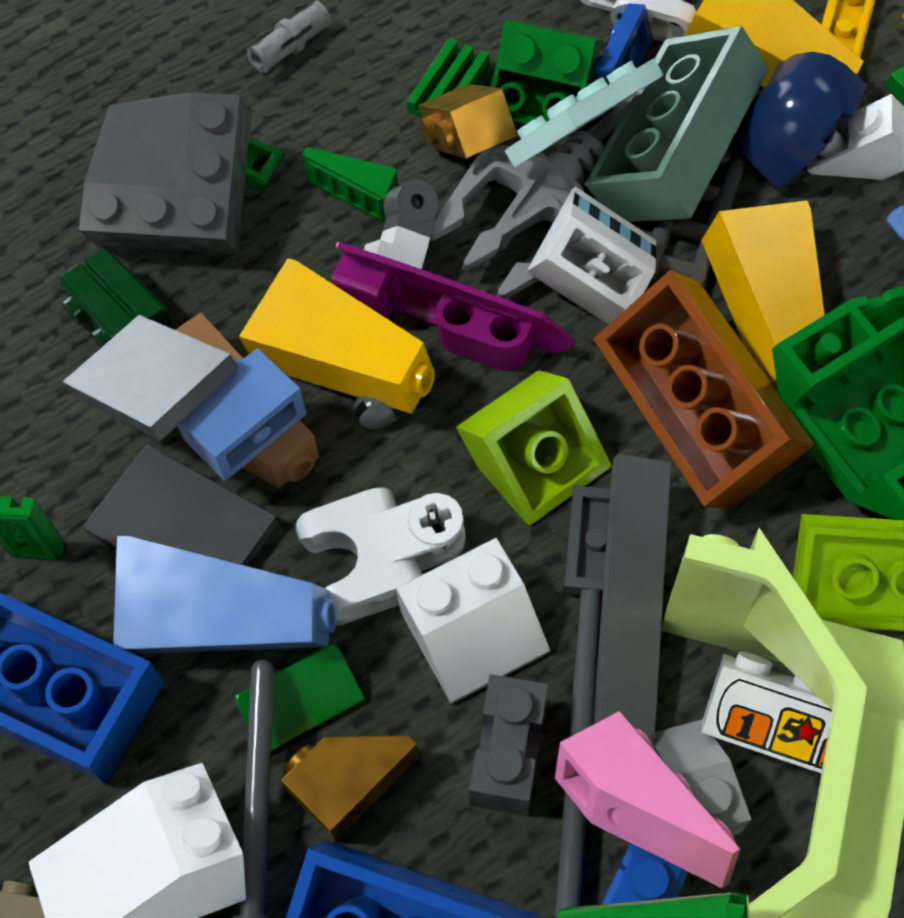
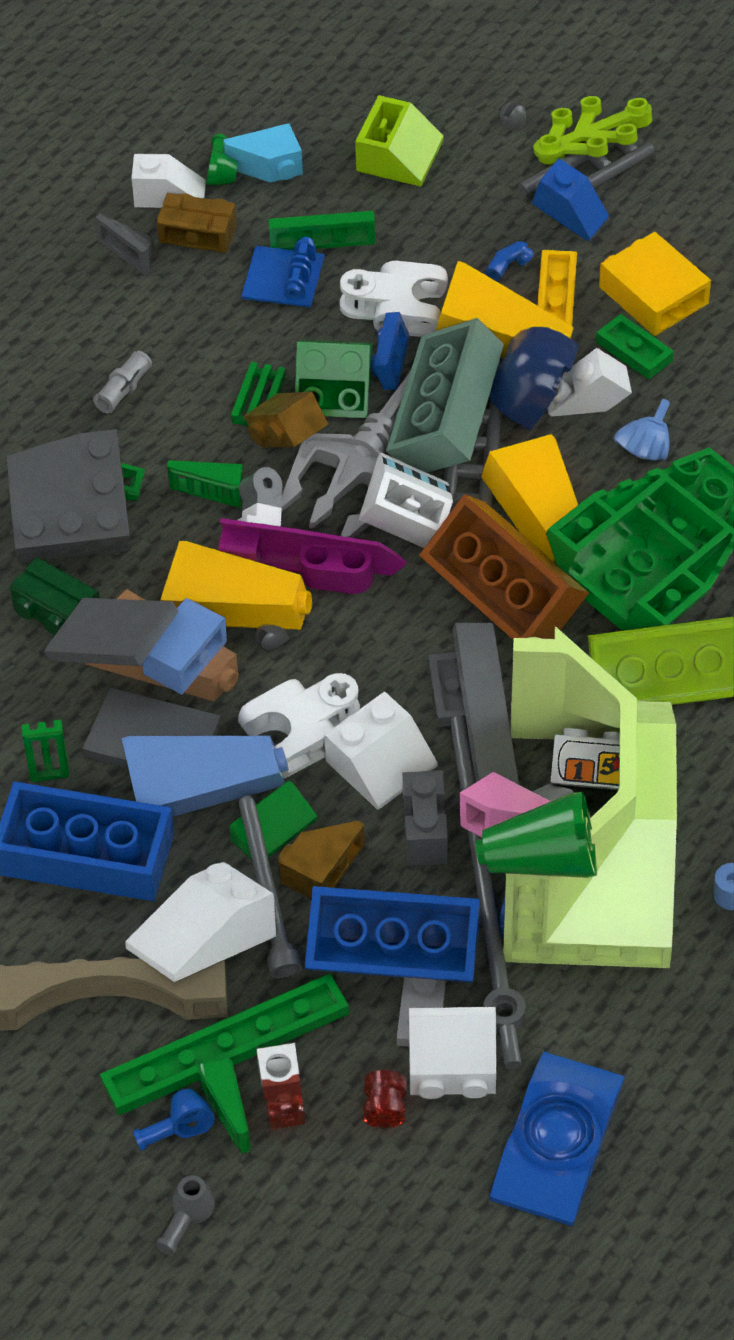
camera: 15 degrees left, 10 degrees down
lime slope [456,370,612,526] -> none
light aqua plate [505,58,664,168] -> none

